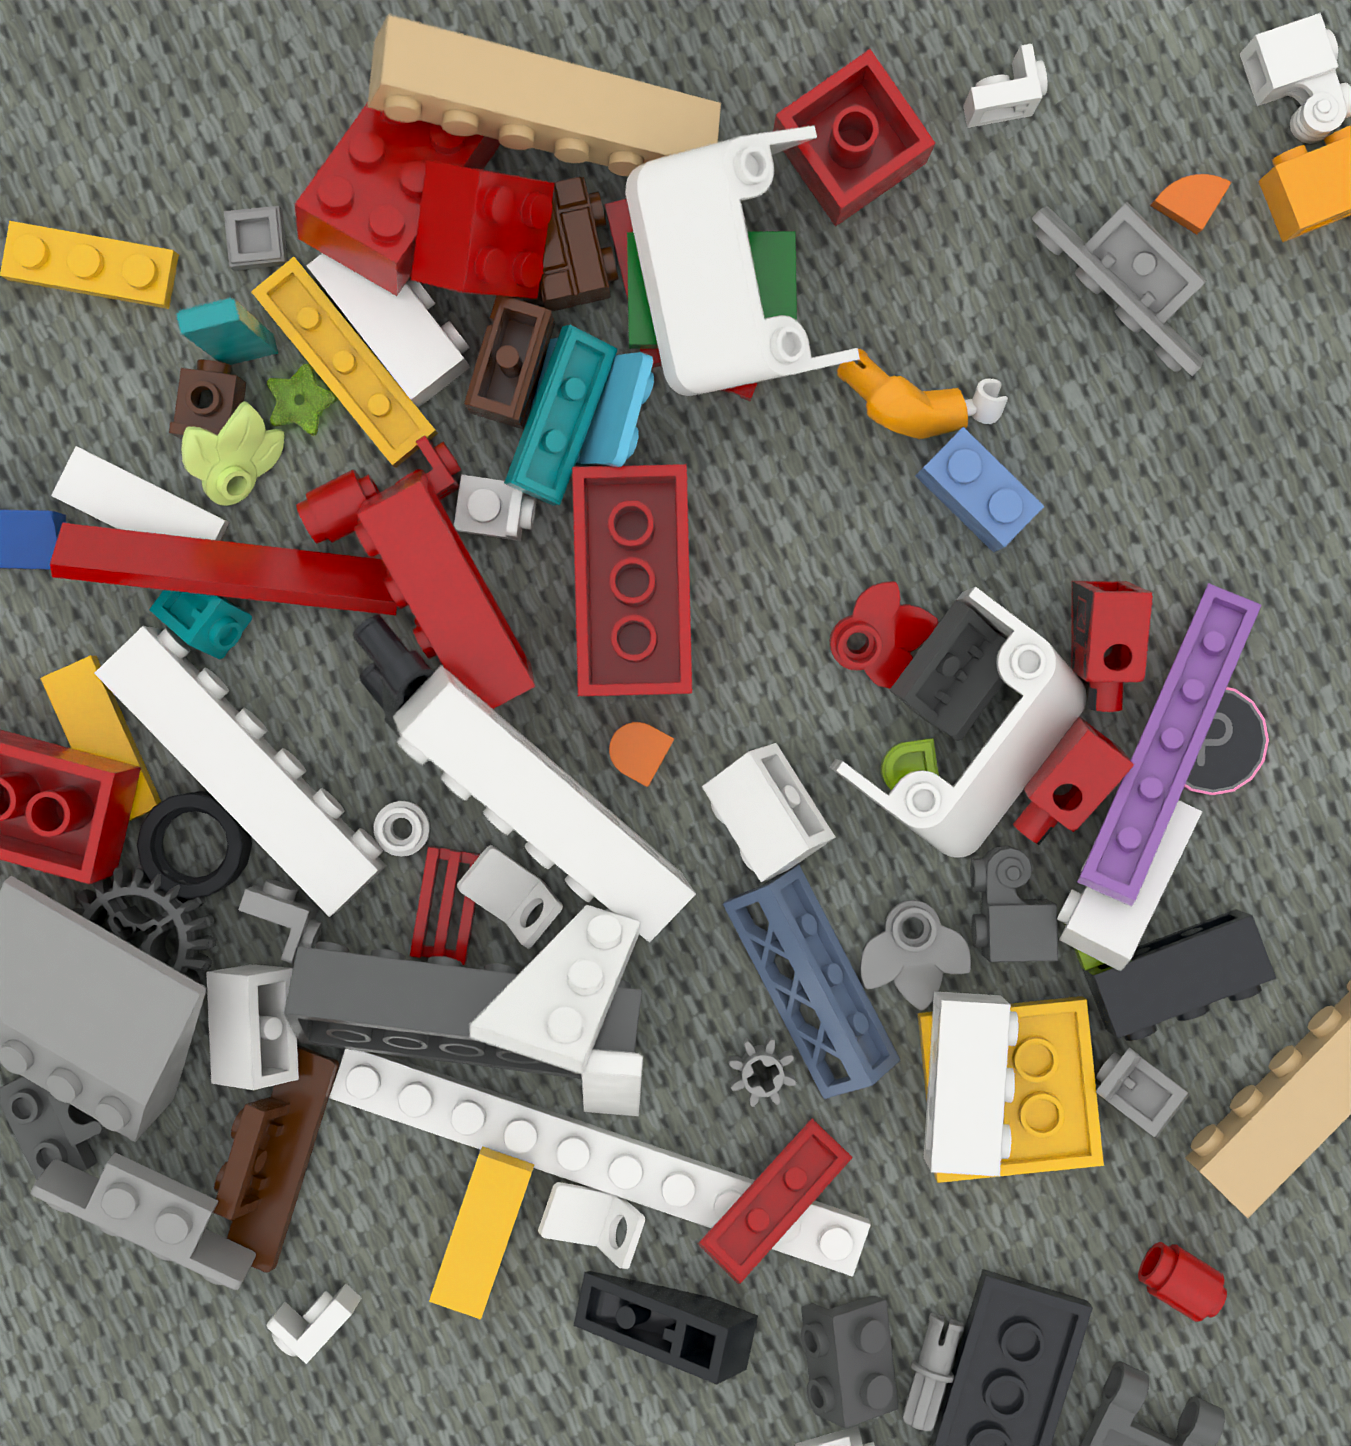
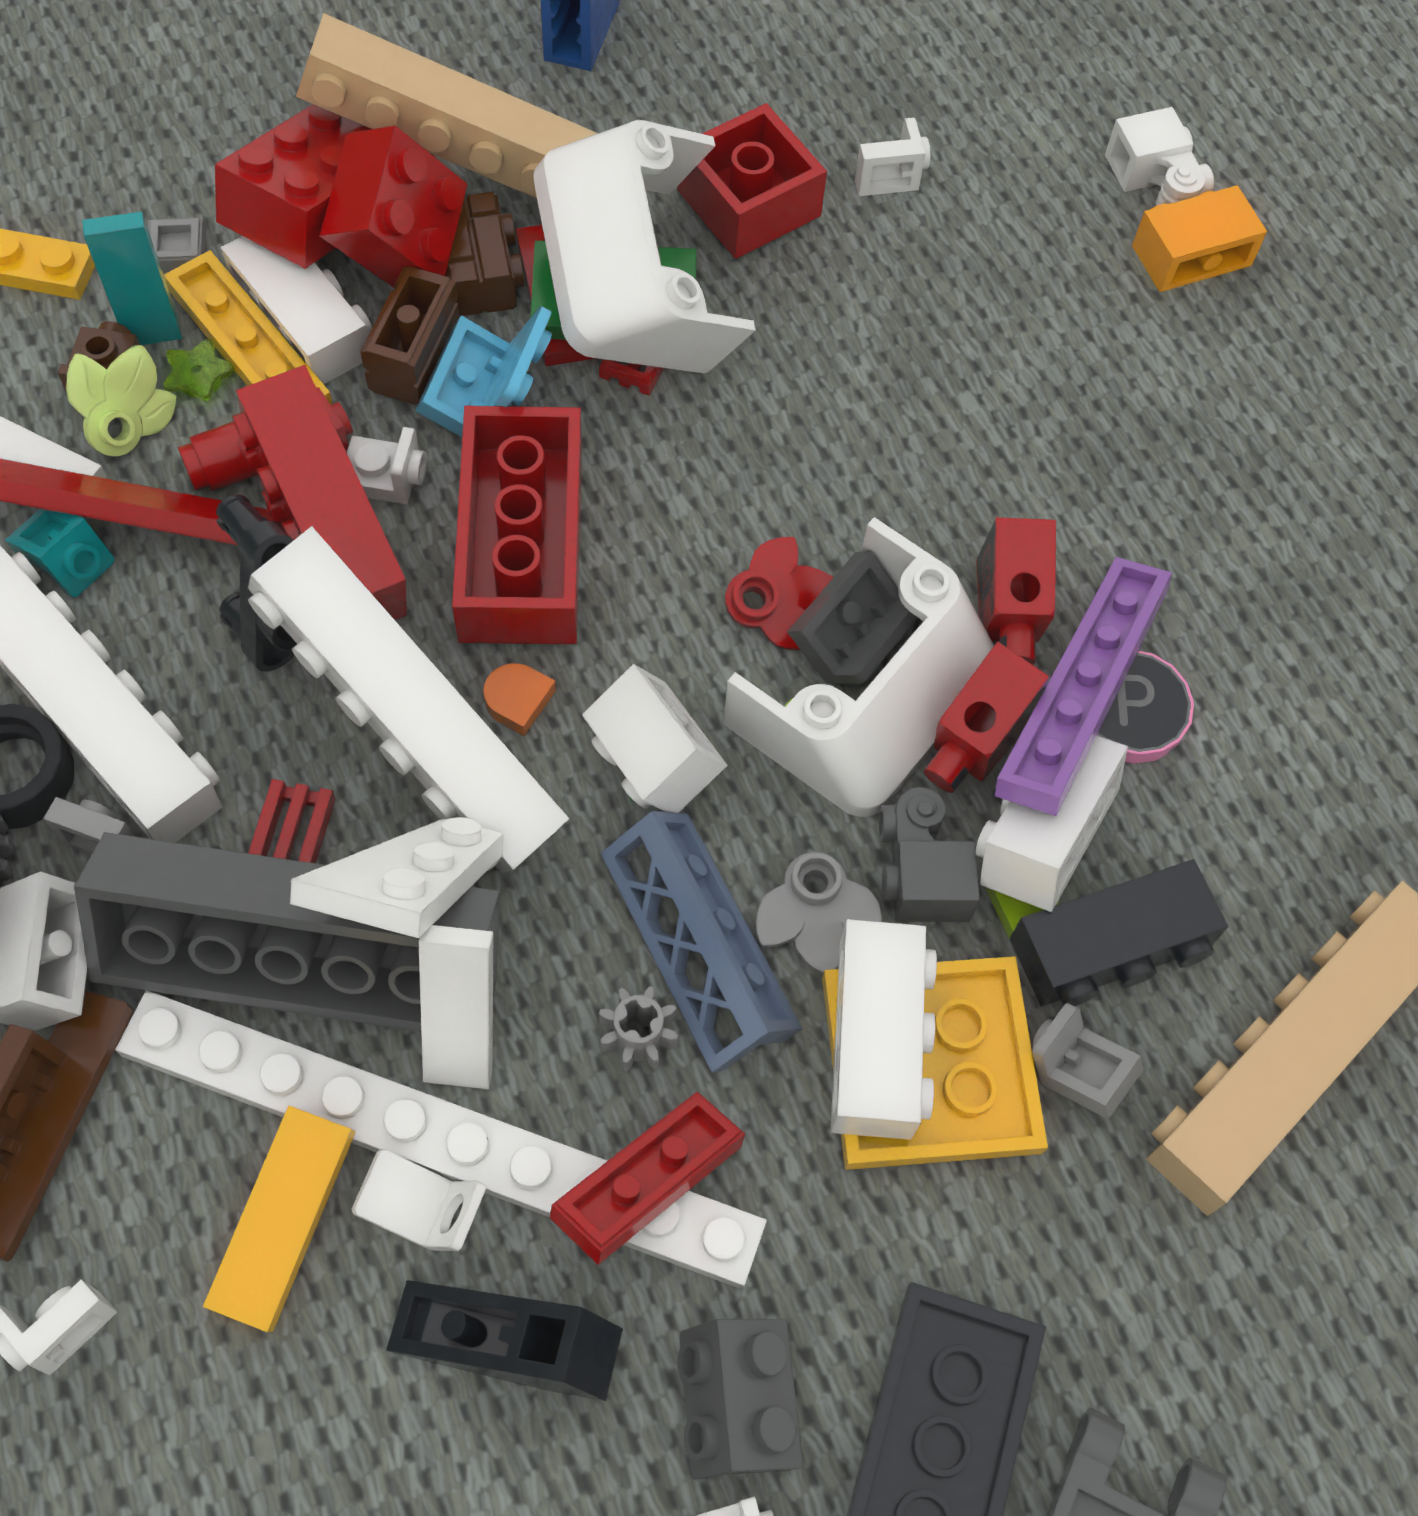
camera: 10 degrees left, 25 degrees down
white plate [374,801,430,856] -> none
white bracket [457,845,563,949] -> none
teal tile [504,324,618,506] -> none
light orange arm [837,349,1008,439] -> none
light grey axle [902,1313,965,1431] -> none
medium blue brick [915,427,1045,552] -> none
light grey bracket [1032,202,1207,376] -> none
red brick [1138,1242,1227,1322] -> none
orange tile [1150,174,1232,235] -> none

